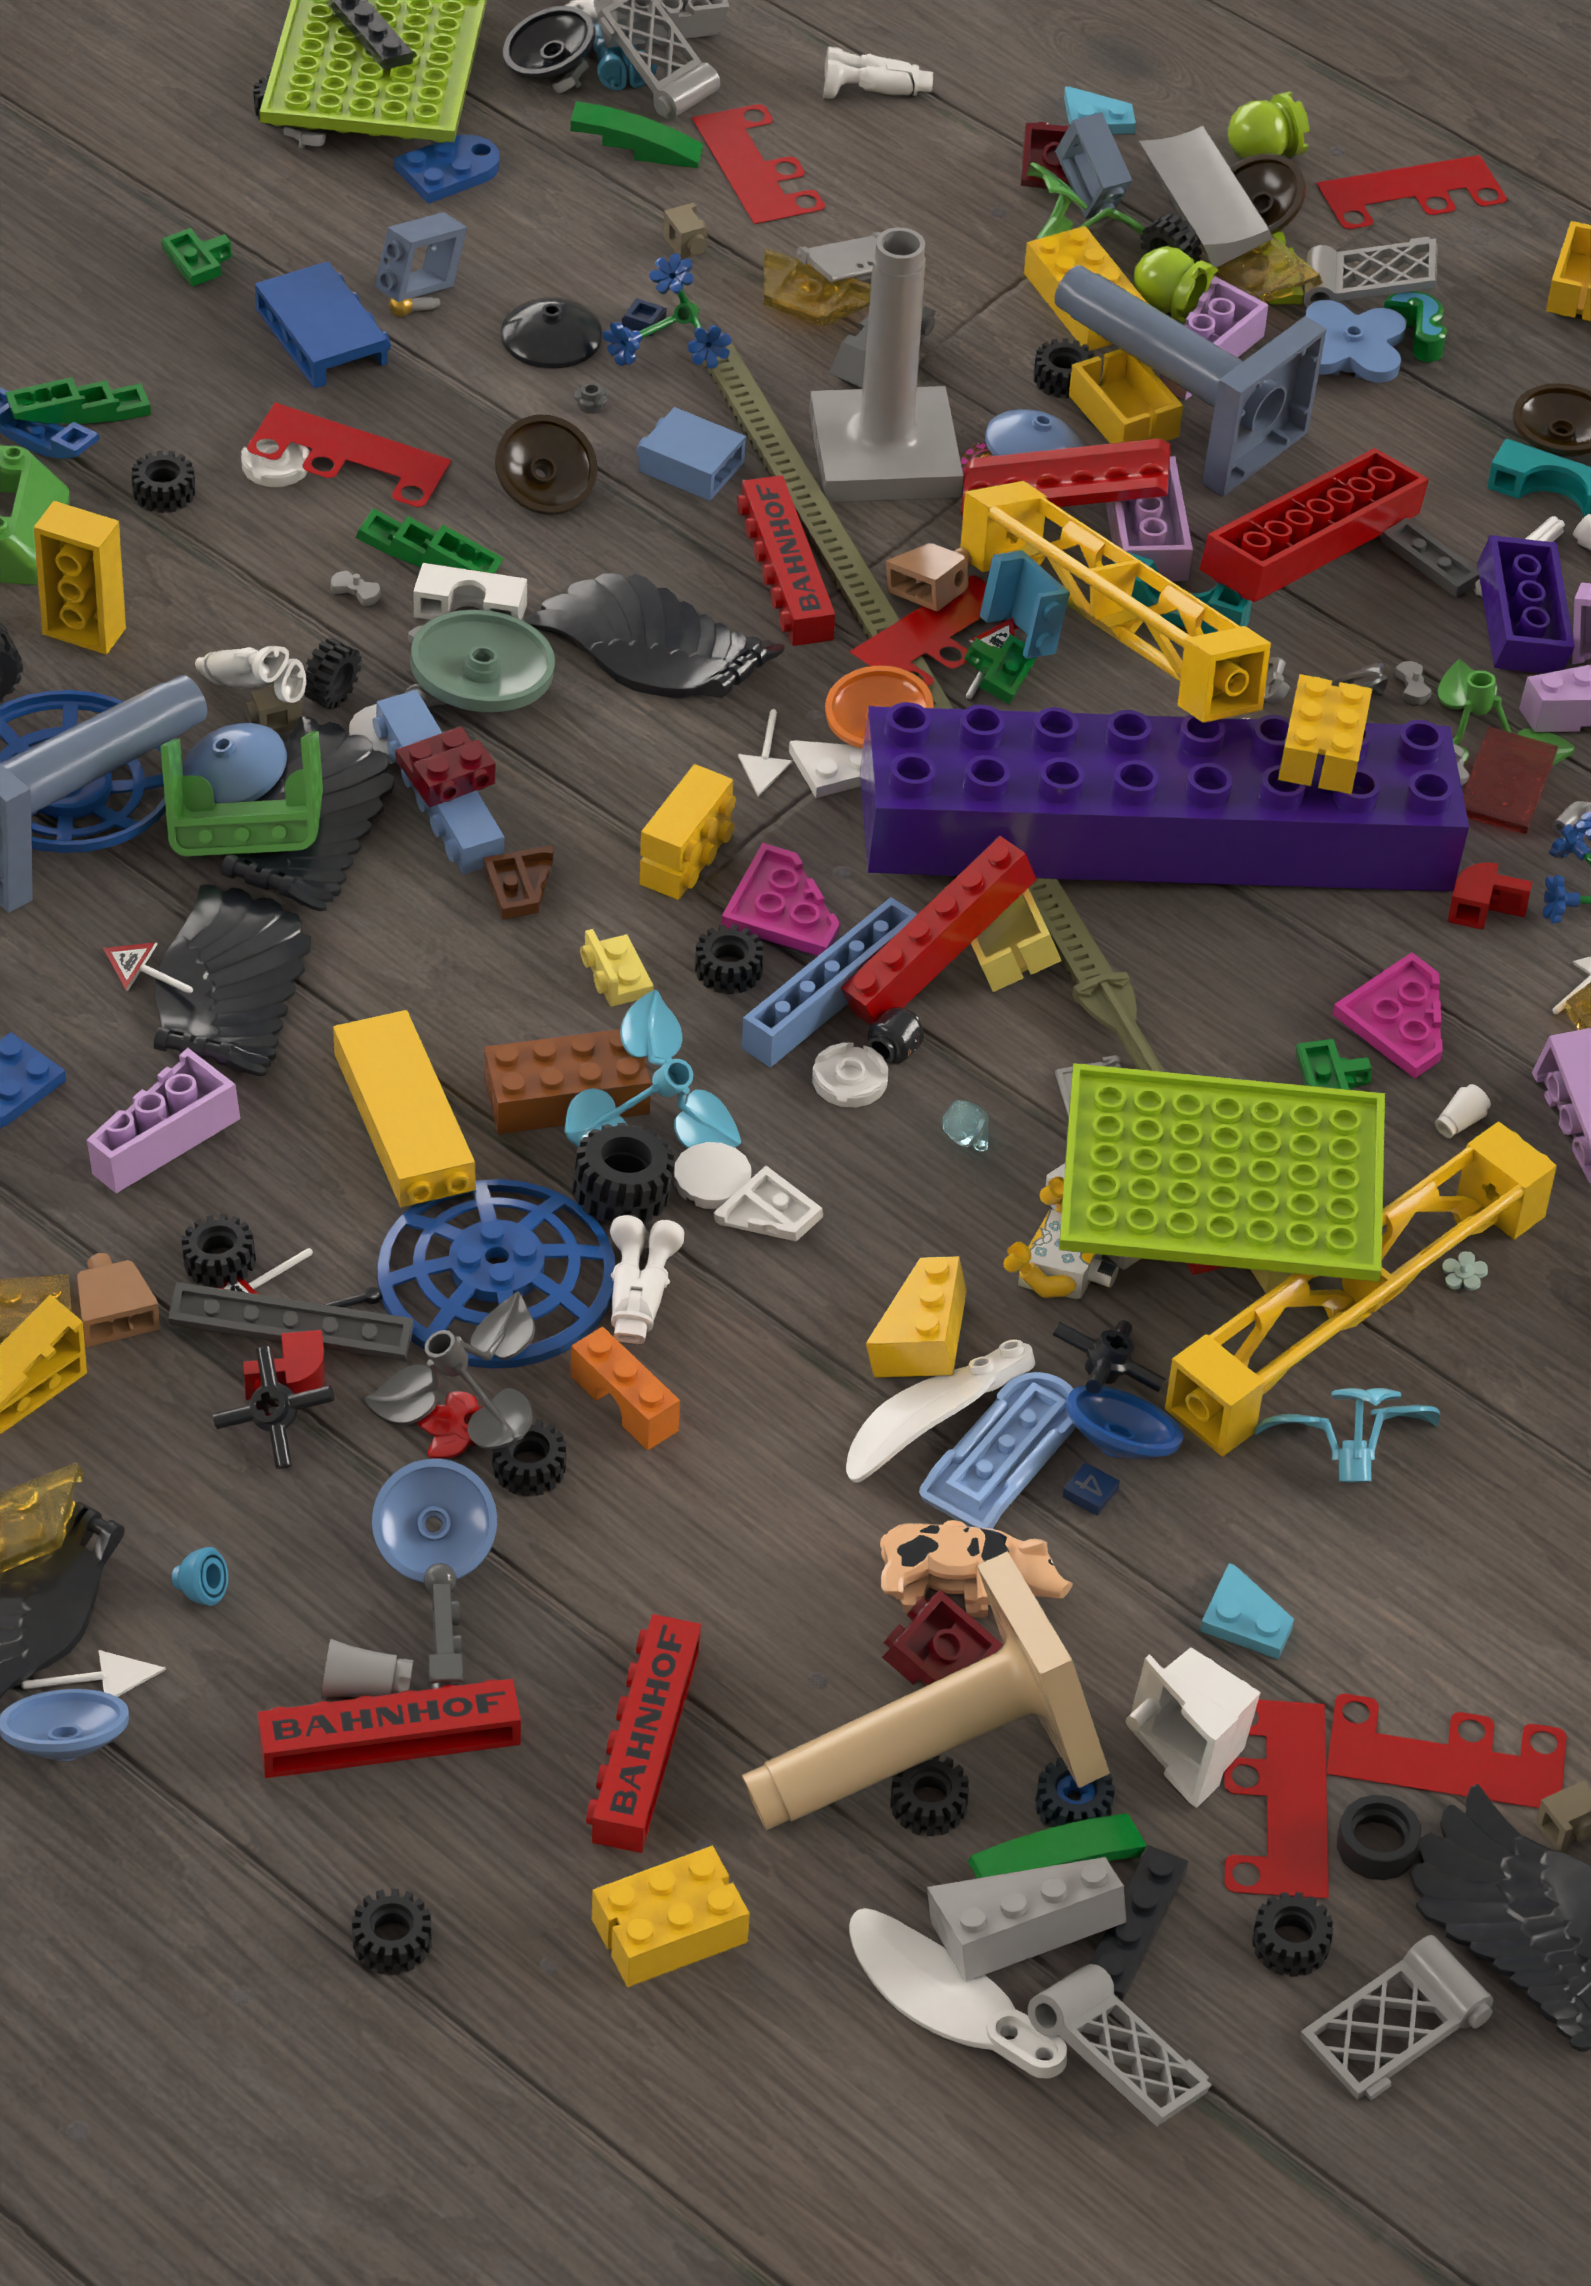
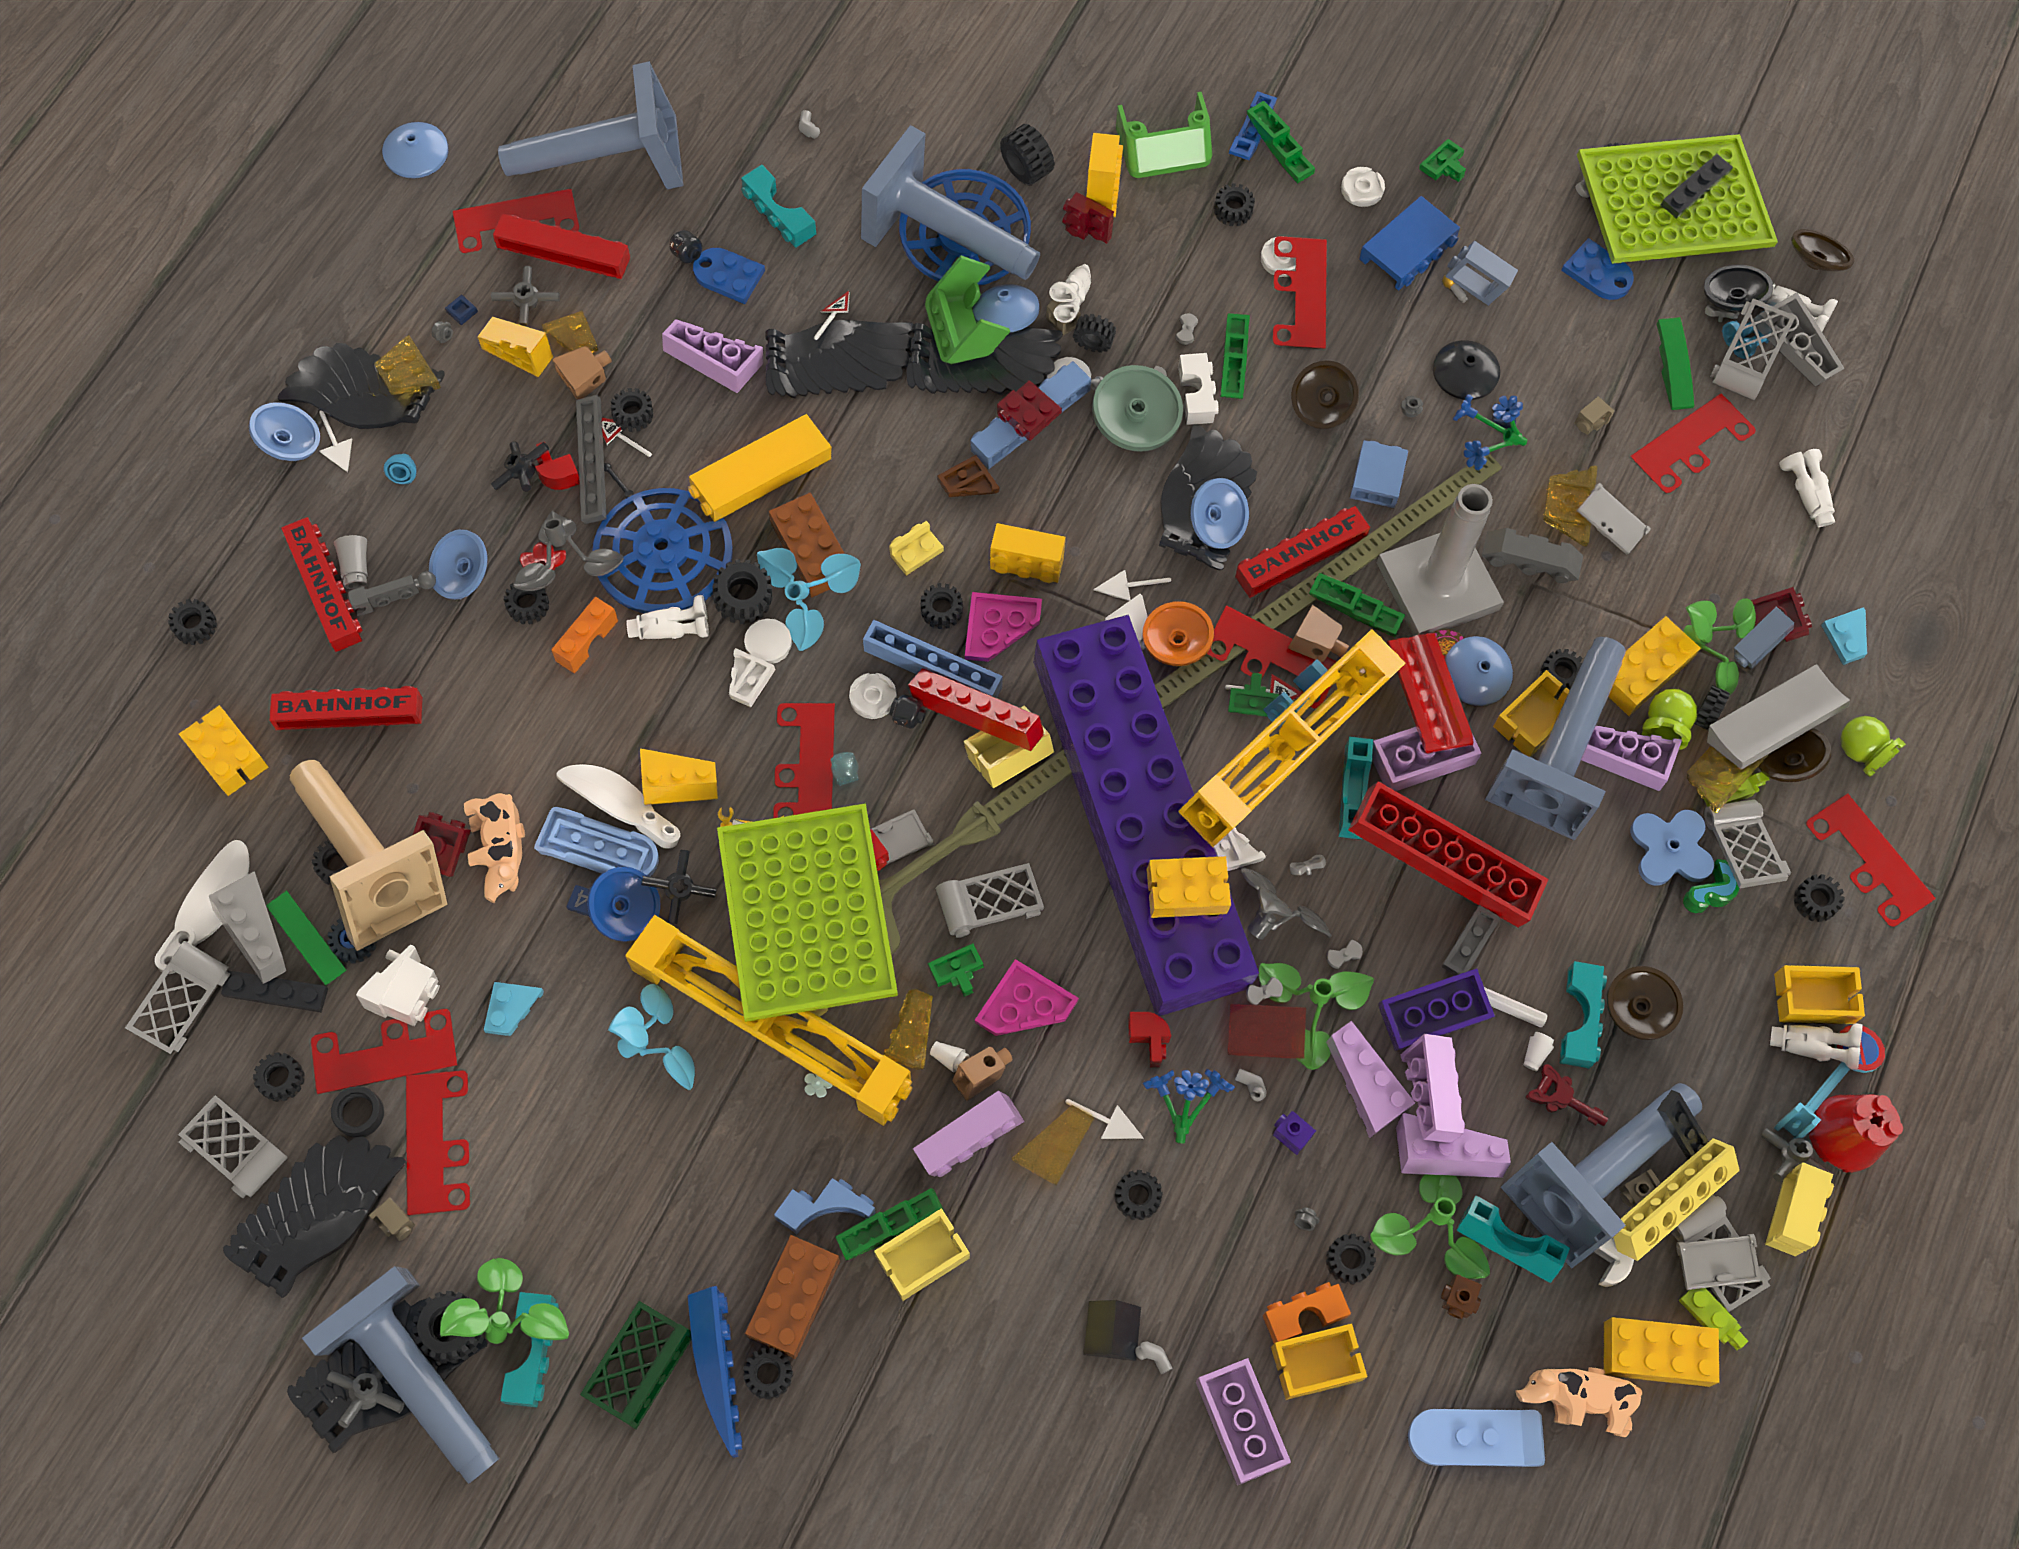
camera: 75 degrees right, 20 degrees up
none -> red piece [773,703,835,818]
none -> clear yellow wing [883,989,933,1070]
none -> light grey piece [935,863,1044,938]
none -> medium nougat torso [952,1047,1013,1101]
none -> dark red plate [1062,192,1114,244]
none -> medium blue dish [1191,478,1249,548]
none -> green slope [1309,573,1405,637]
none -> white tile [1341,167,1385,207]
none -> black tyre [1794,874,1845,922]

